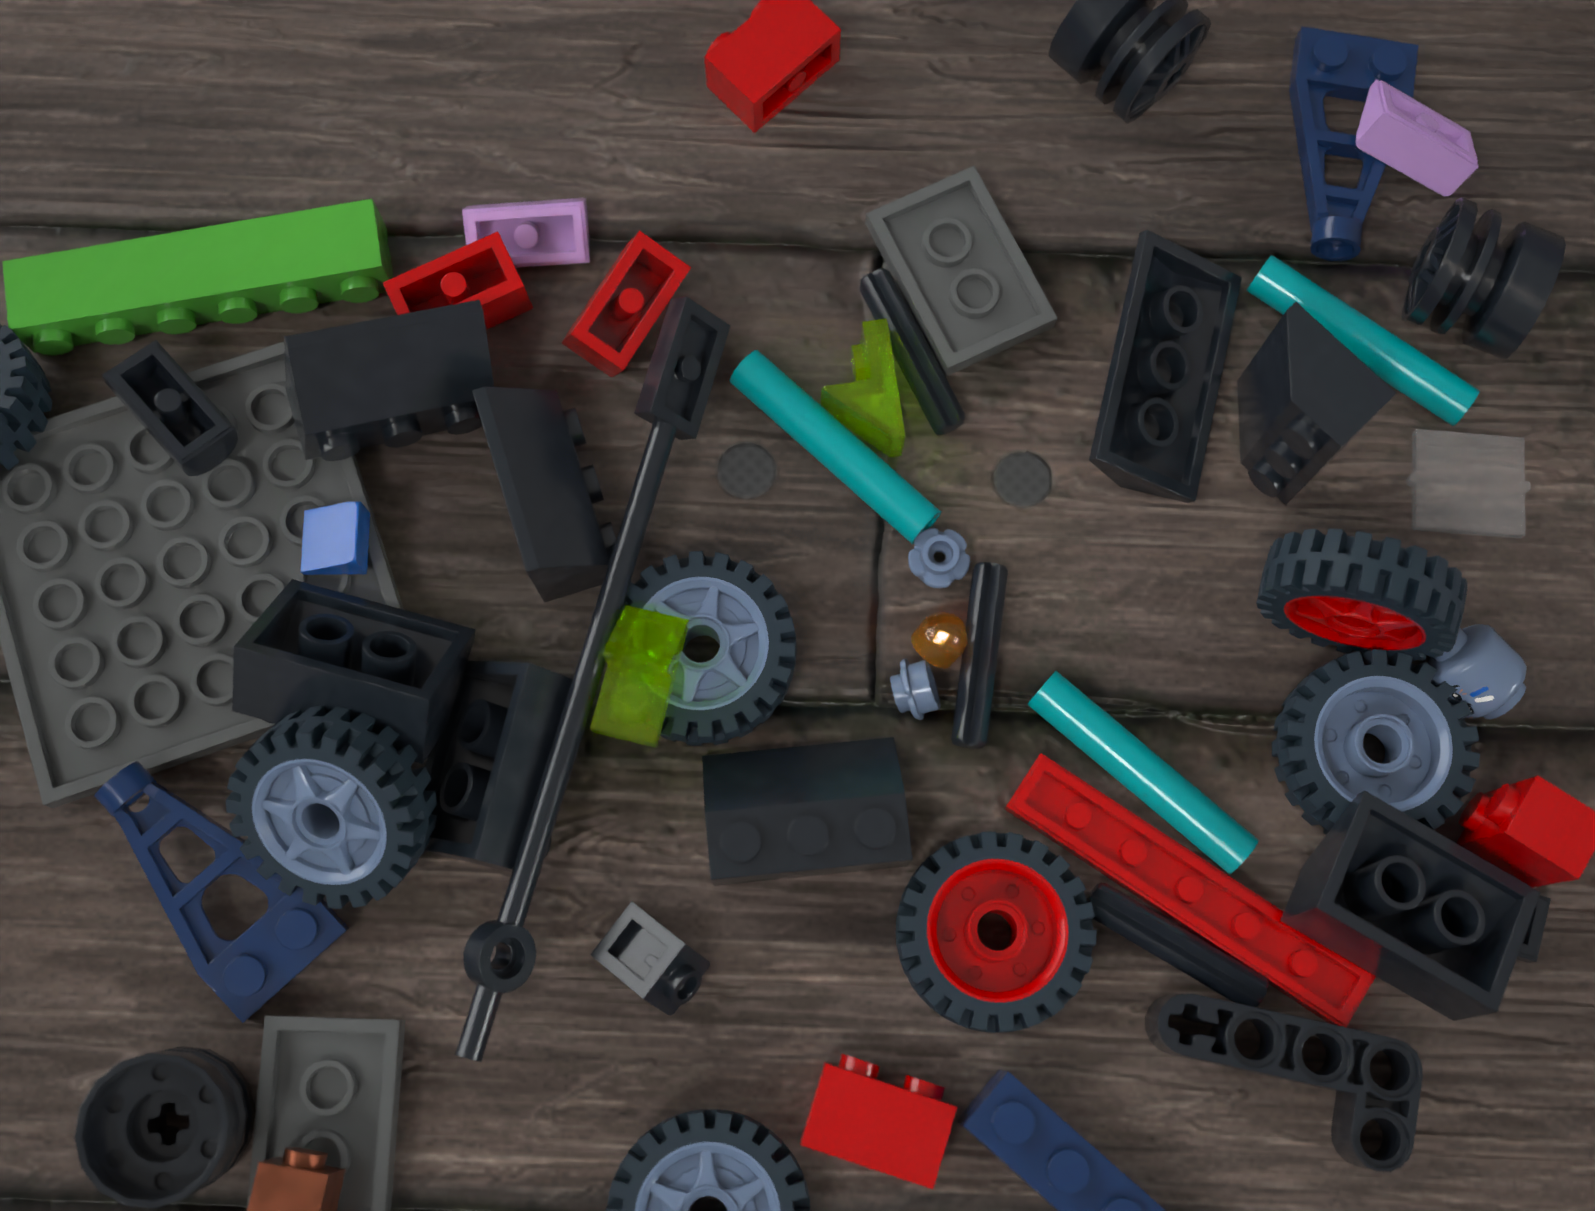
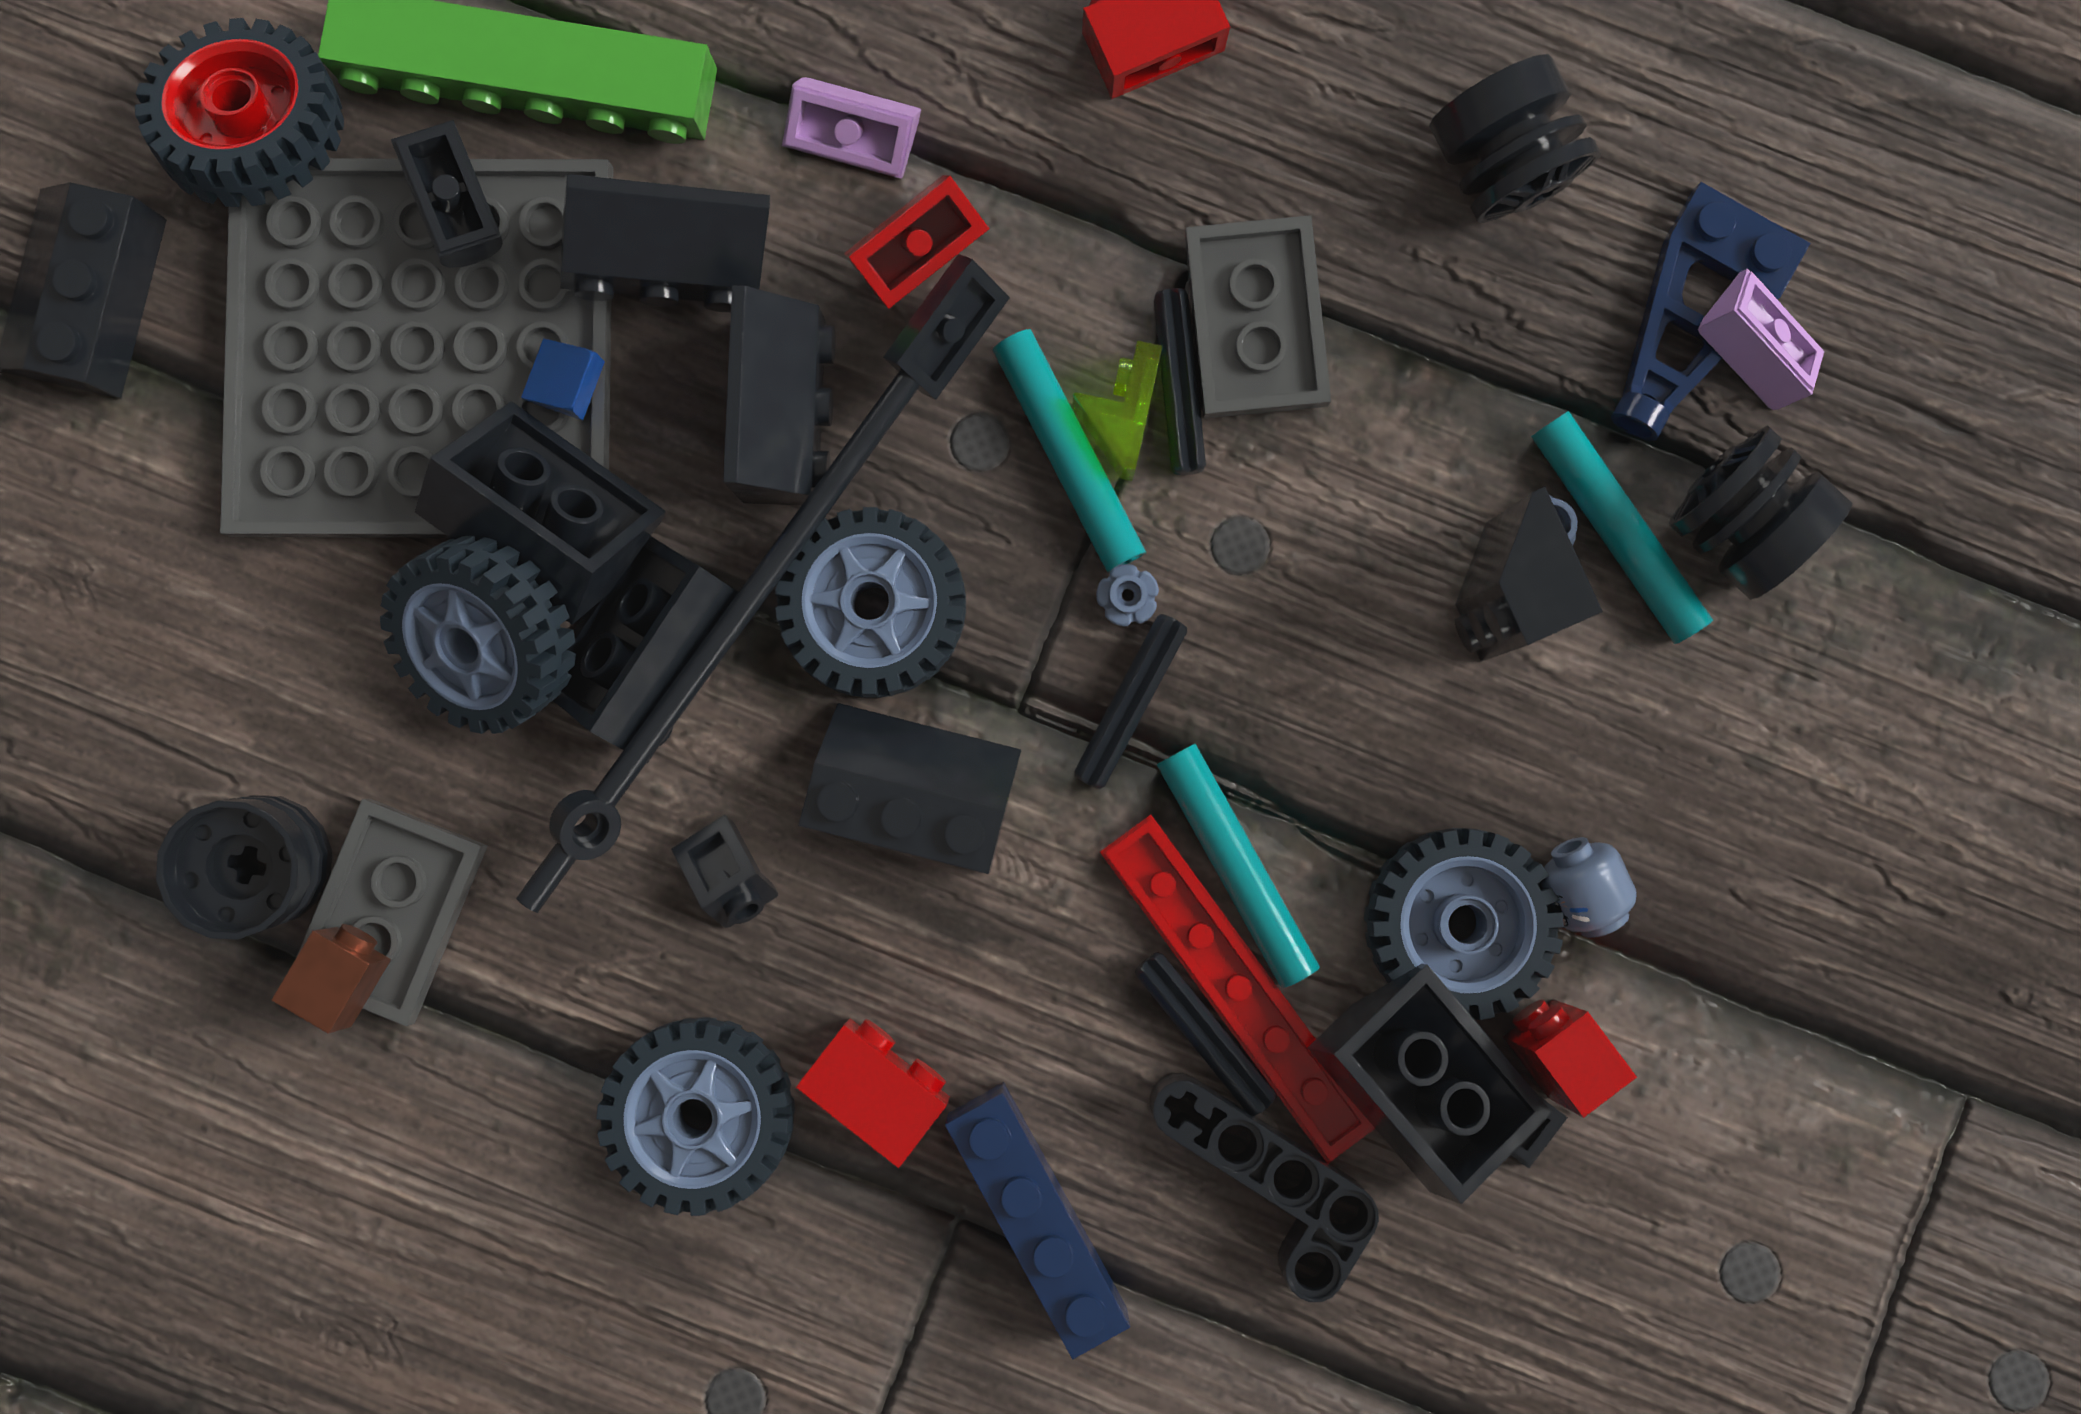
camera: 20 degrees right, 10 degrees up
dark blue plate [94,761,349,1023] -> none
red brick [383,231,533,330] -> none
clear neon green slope [590,605,690,748] -> none
sand blue plate [890,659,941,720] -> none
wheel [895,831,1096,1033] -> none
clear orange hinge [911,612,968,668] -> none
black slope [1089,230,1242,503] -> none
black wheel [1256,528,1468,660] -> none
clear piece [1406,429,1531,538] -> none

